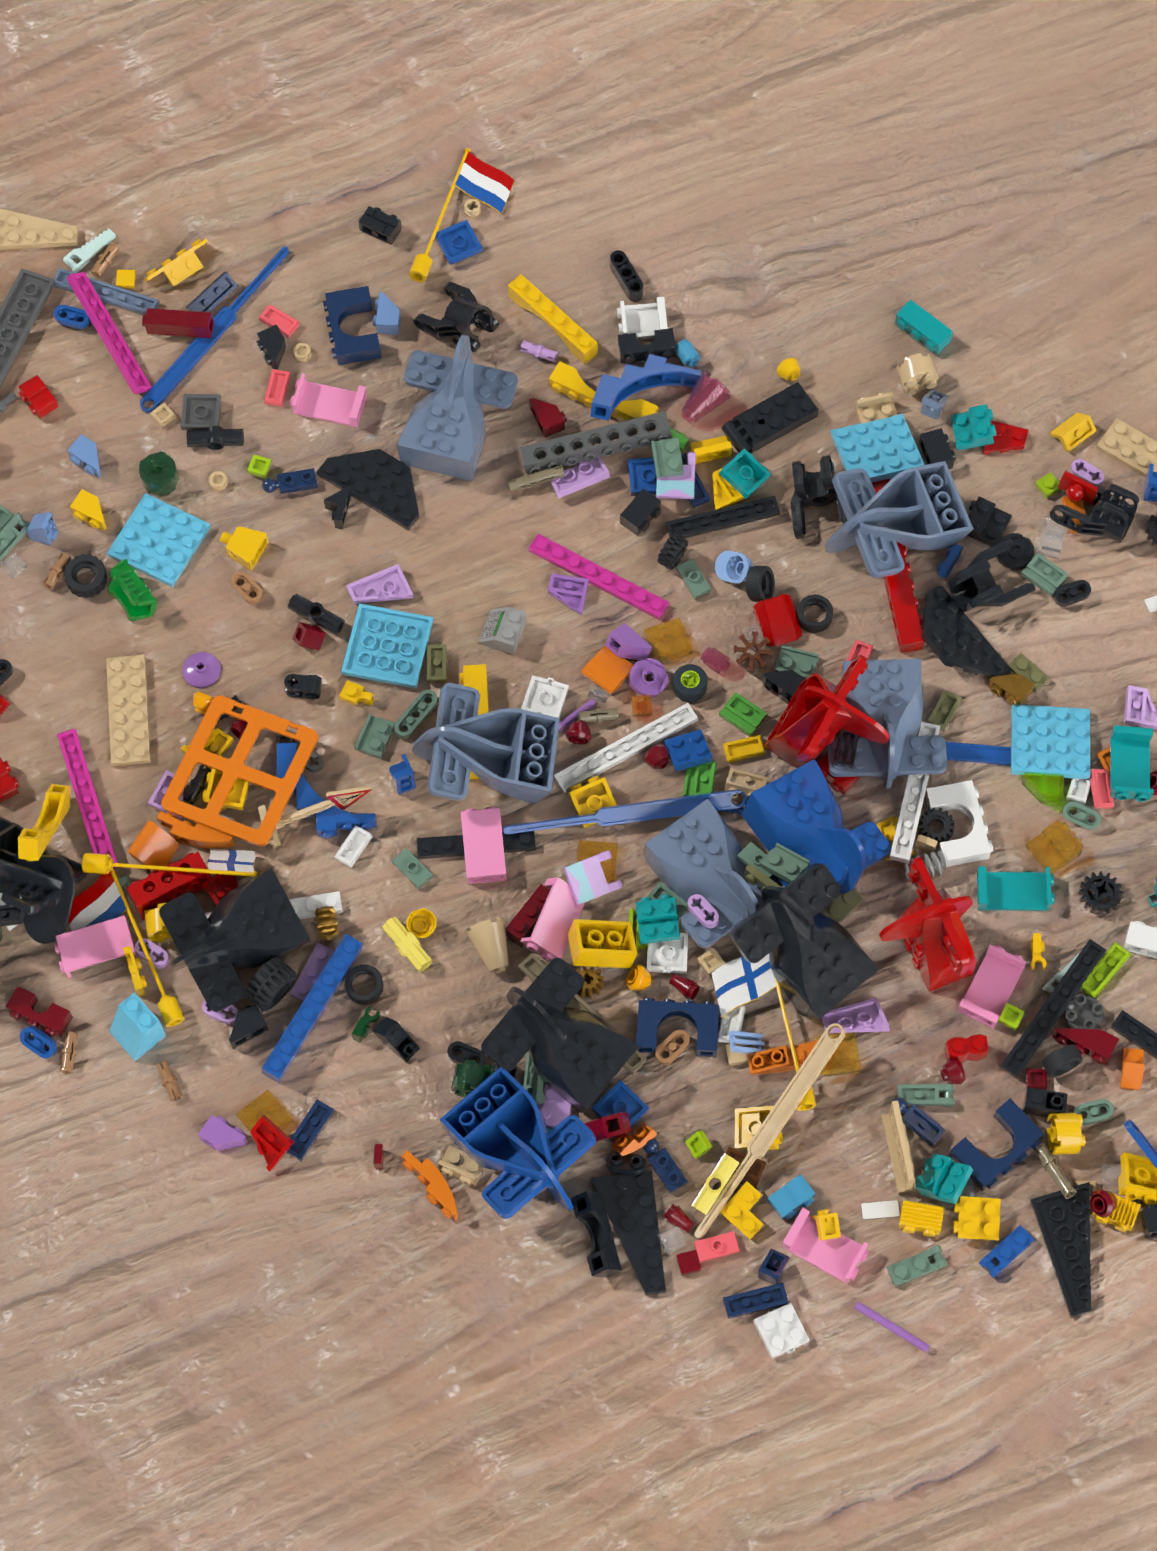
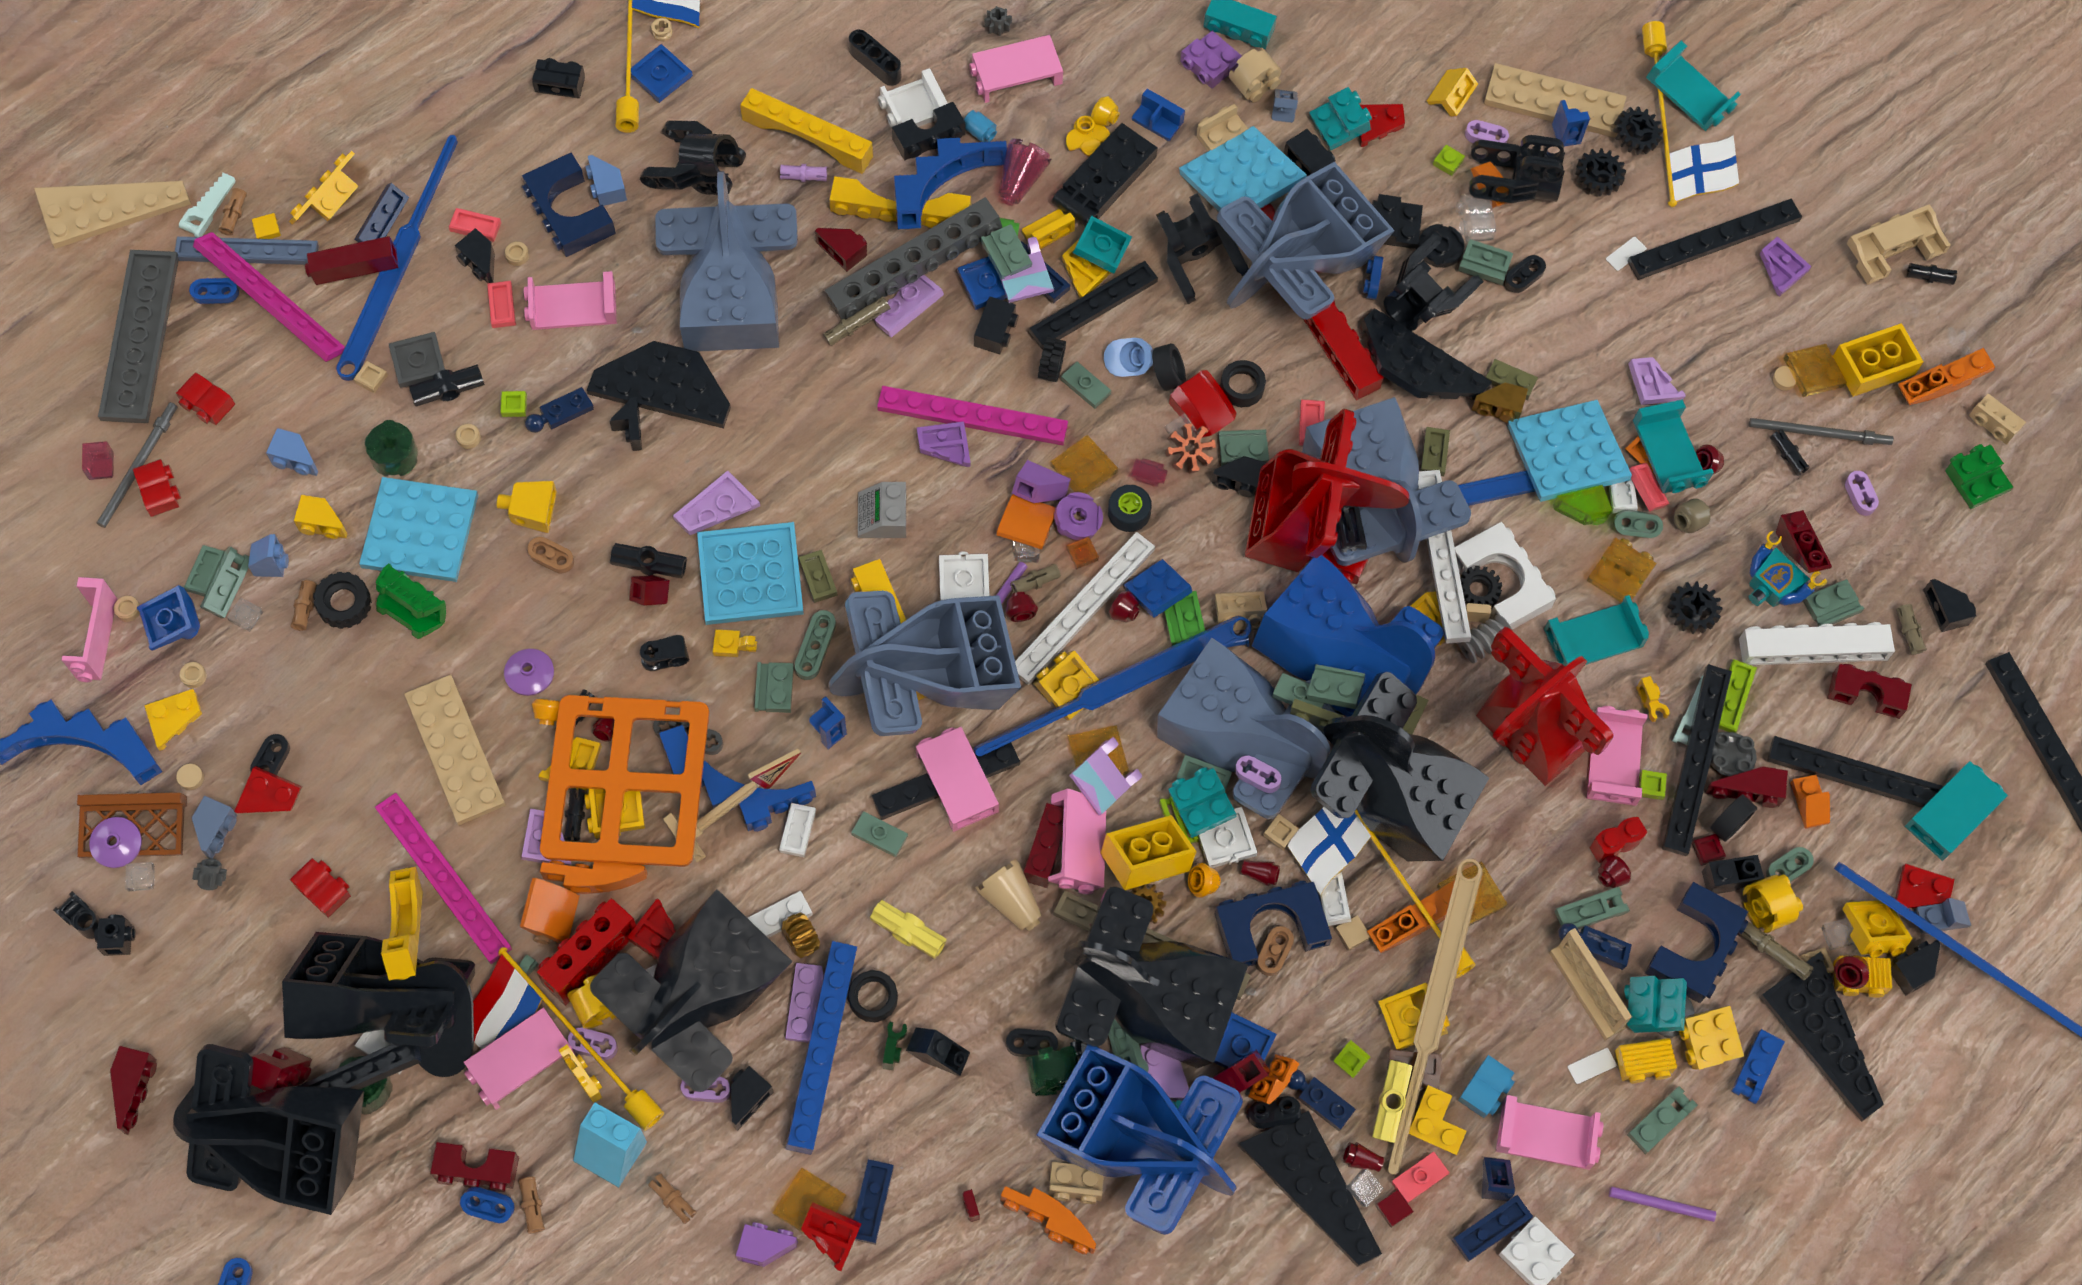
camera: 25 degrees left, 0 degrees up
flag [82,848,258,878] -> none
black tyre [245,957,297,1011] -> none
yellow hair [406,908,436,939] -> none
black arch [571,1191,622,1278] -> none
bright green plate [719,692,767,737] -> none
yellow tile [723,735,765,763] -> none
light blue tile [728,1031,766,1054] -> none
yellow bracket [811,1209,841,1240] -> none
lavender wing [820,997,890,1033] -> none
red tile [1058,471,1099,504] -> none
none -> bright pink panel [969,35,1063,103]
none -> dark grey gear [984,6,1012,36]
none -> yellow plate [1066,116,1110,157]
none -> blue panel [1132,89,1185,141]
none -> medium lavender plate [1180,30,1242,89]
none -> dark tan head [1674,499,1711,533]

